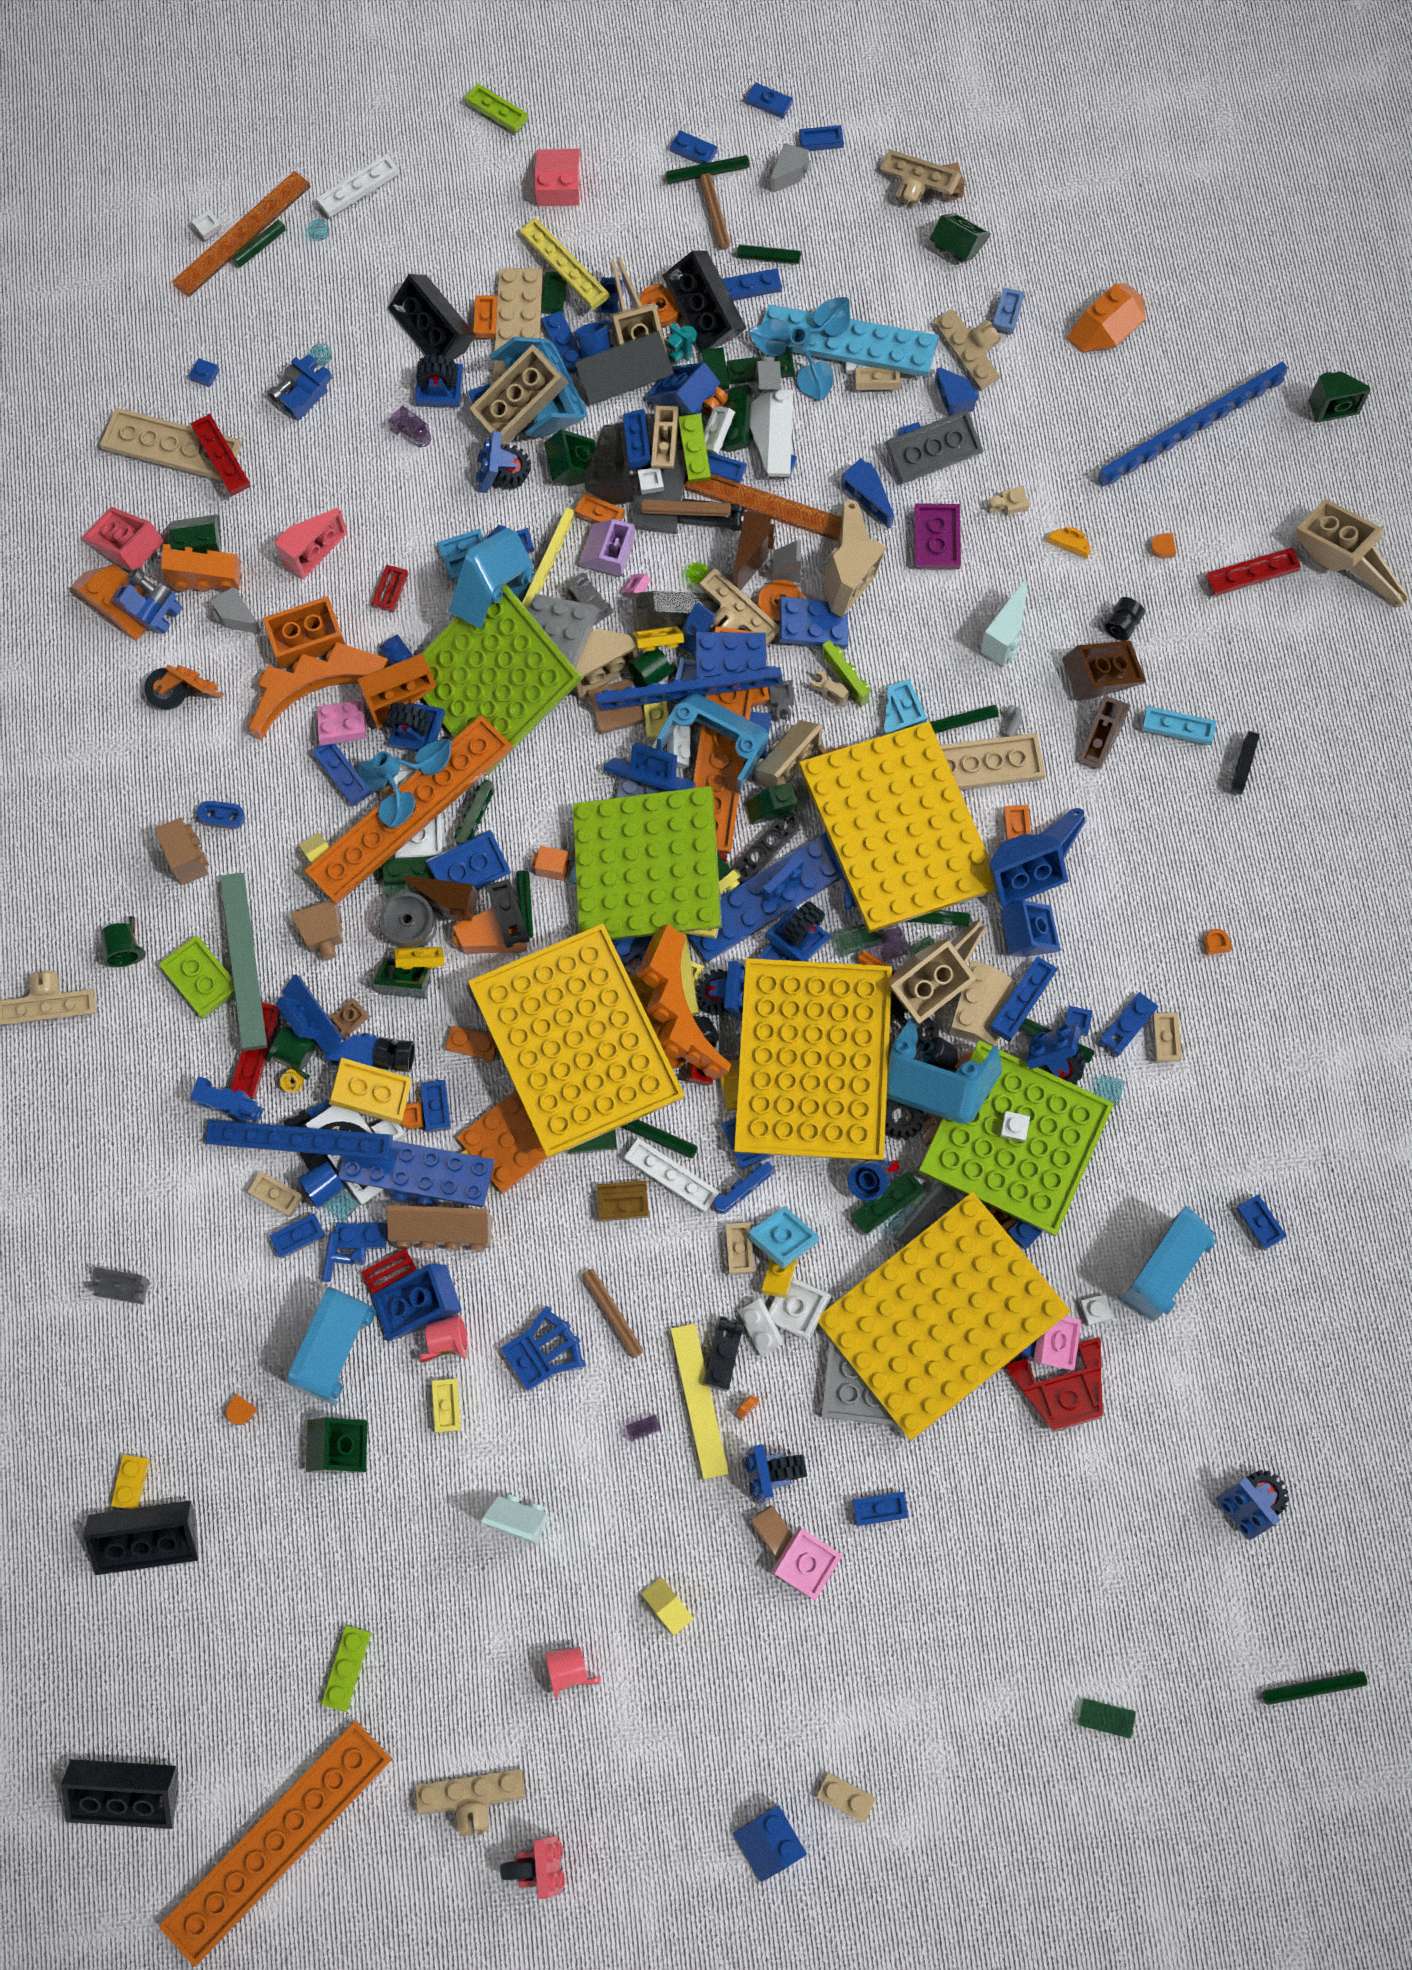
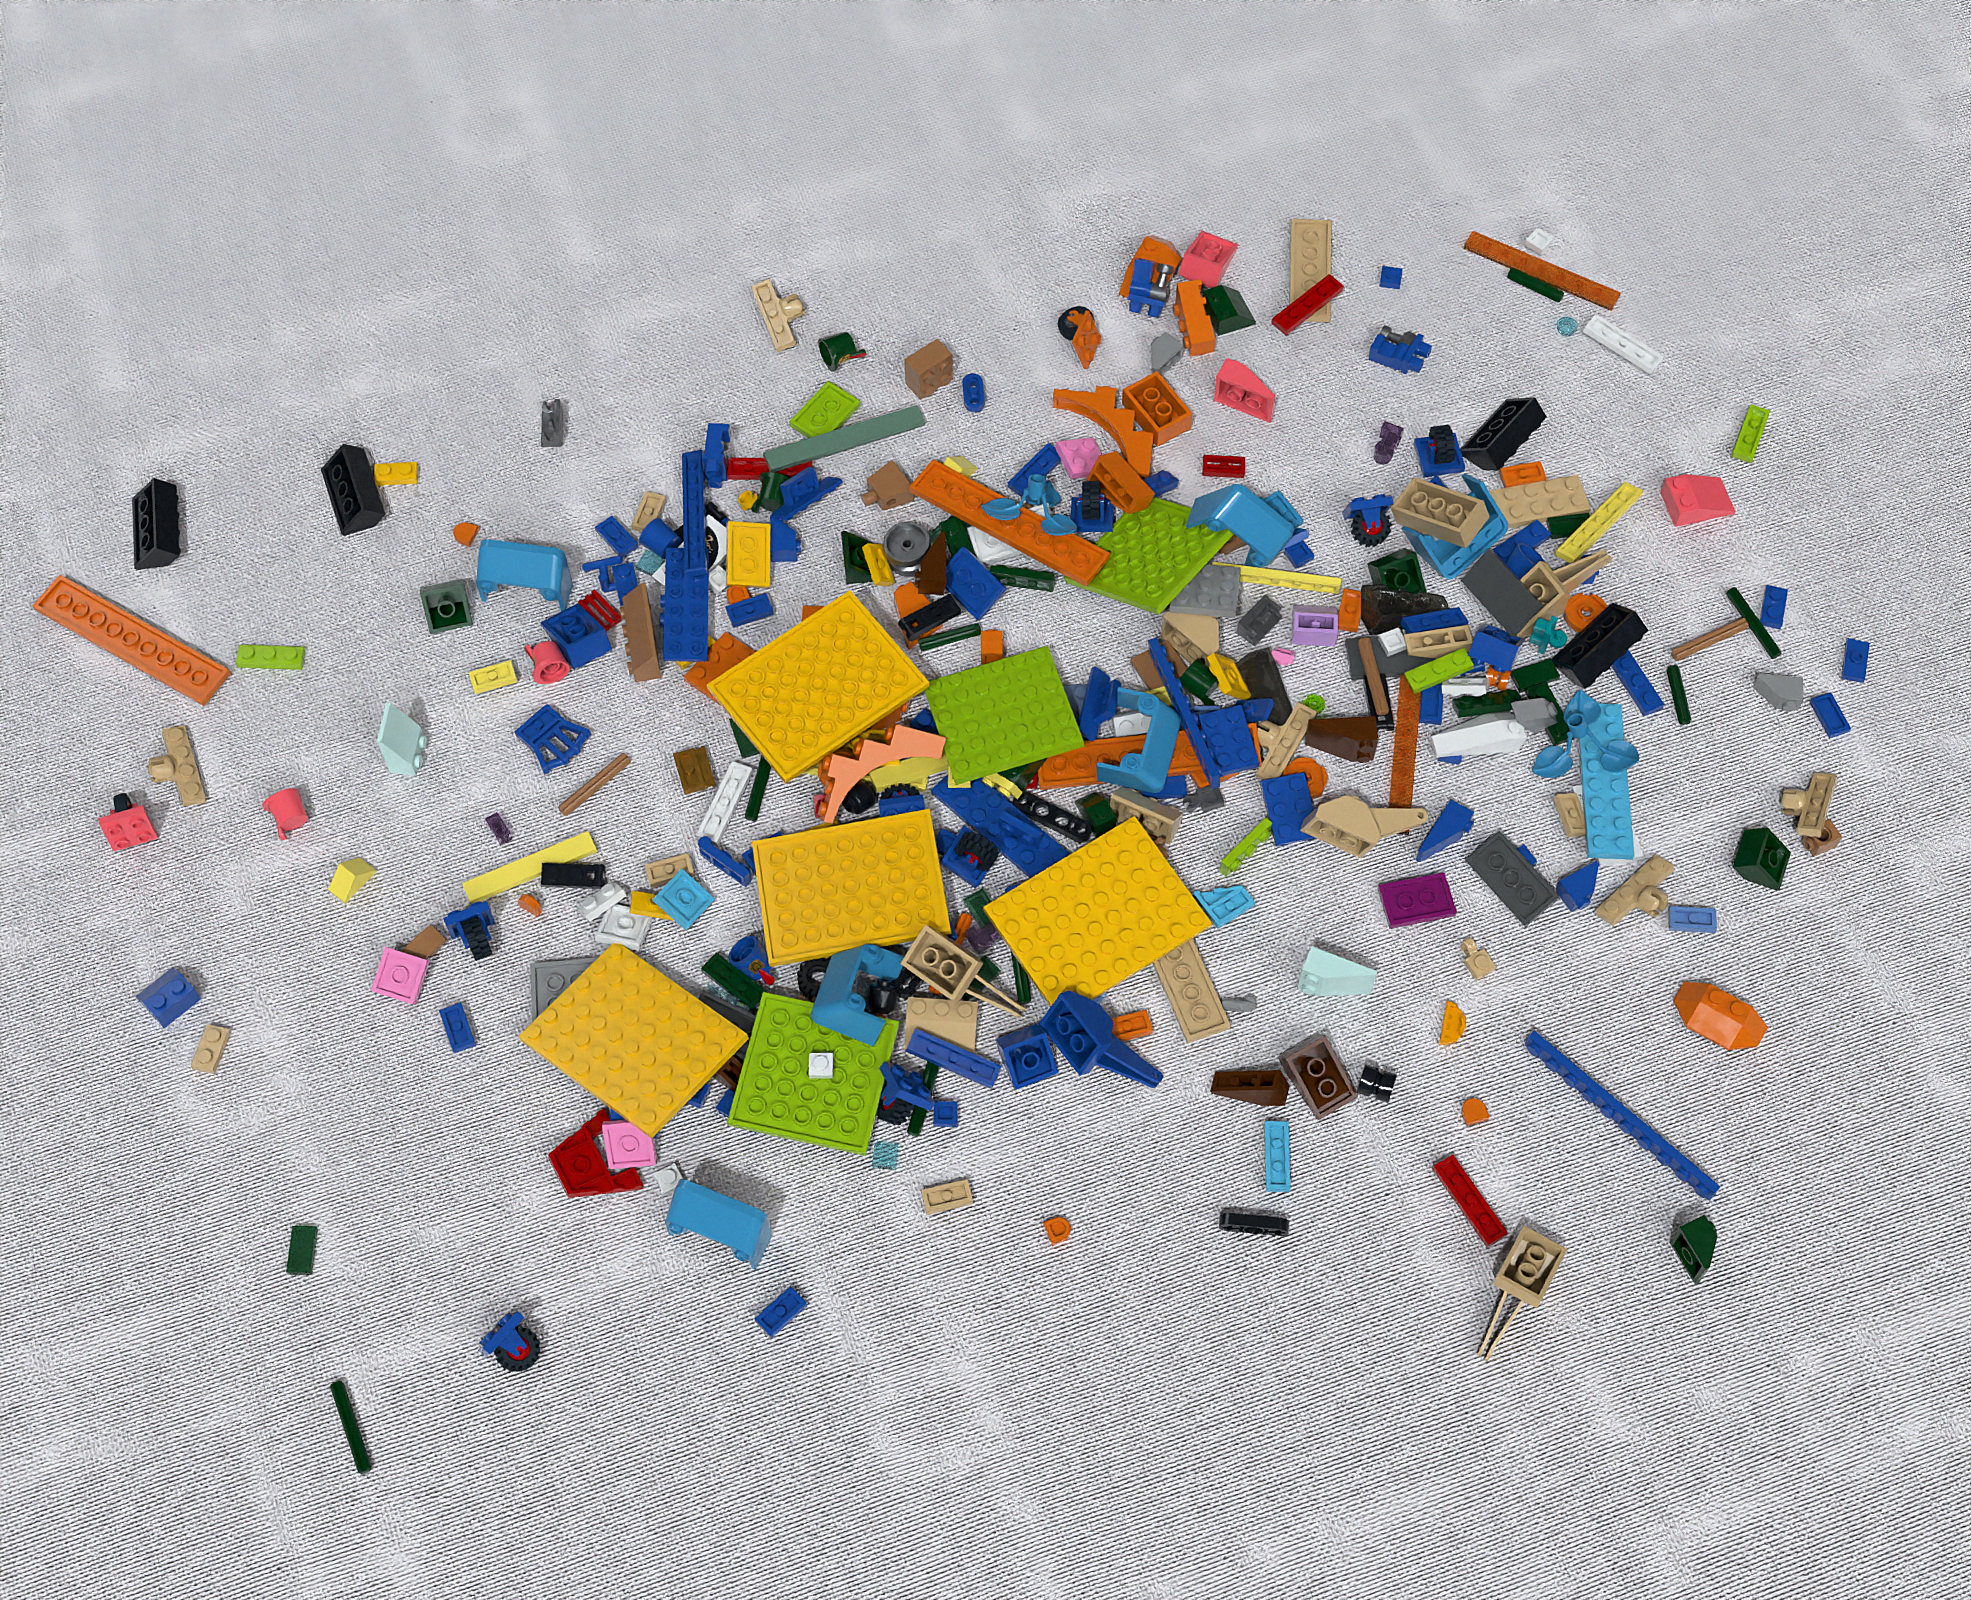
camera: 75 degrees right, 10 degrees down
clear light blue plate [310,344,332,366] -> none
medium nougat slope [328,998,370,1039] -> none
black wheel [374,1037,415,1072] -> none
light grey slope [768,540,801,583] -> none
tan plate [810,670,849,708] -> none
dark green axle [930,705,999,734] -> none
blue plate [1098,992,1159,1058] -> none

